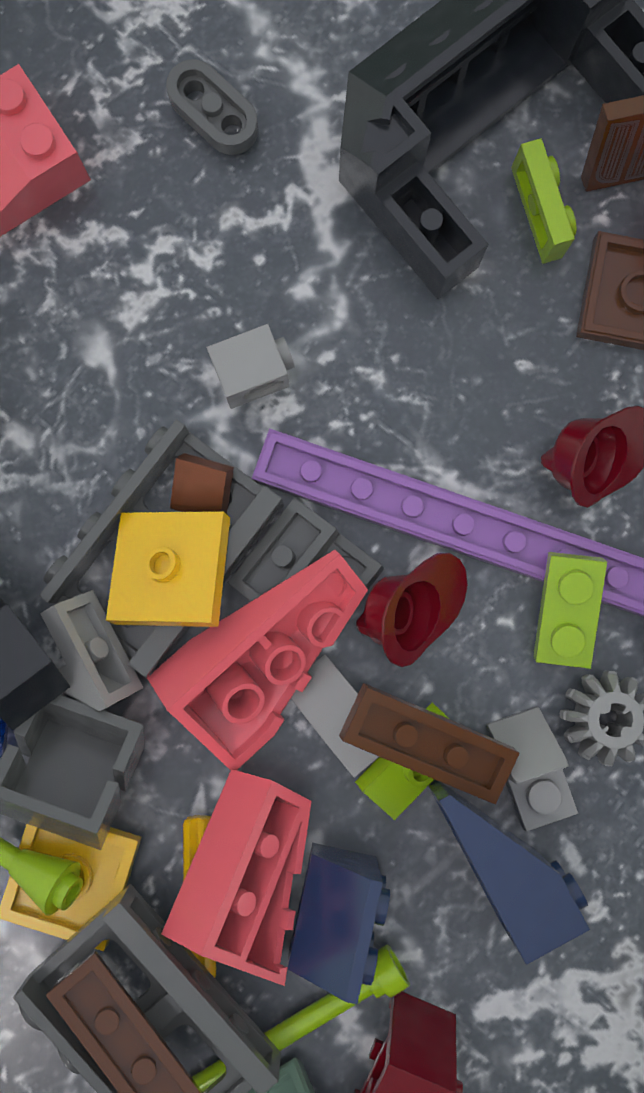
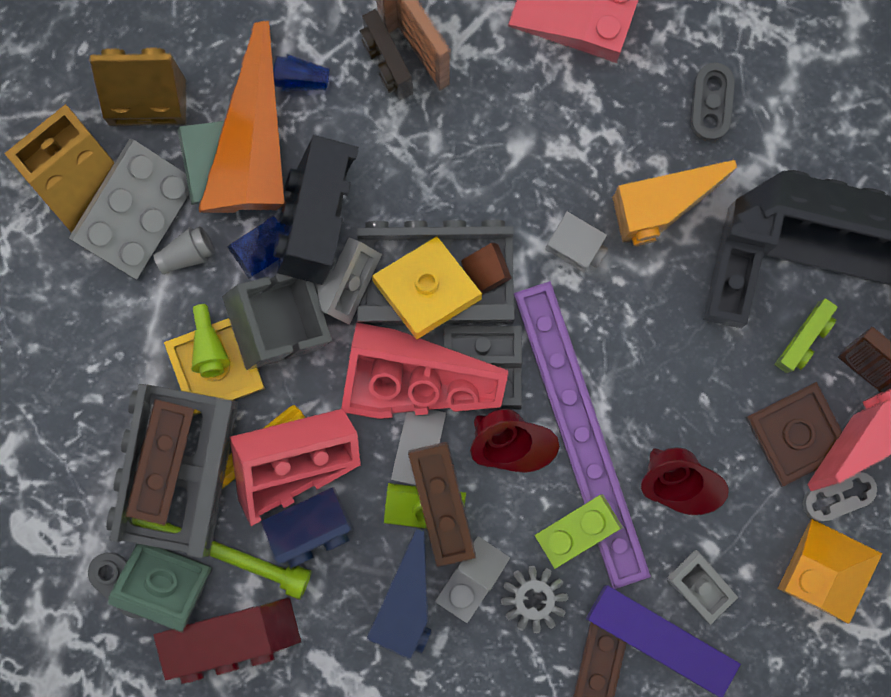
camera: 55 degrees right, 0 degrees up
none -> light orange slope [612,160,737,246]

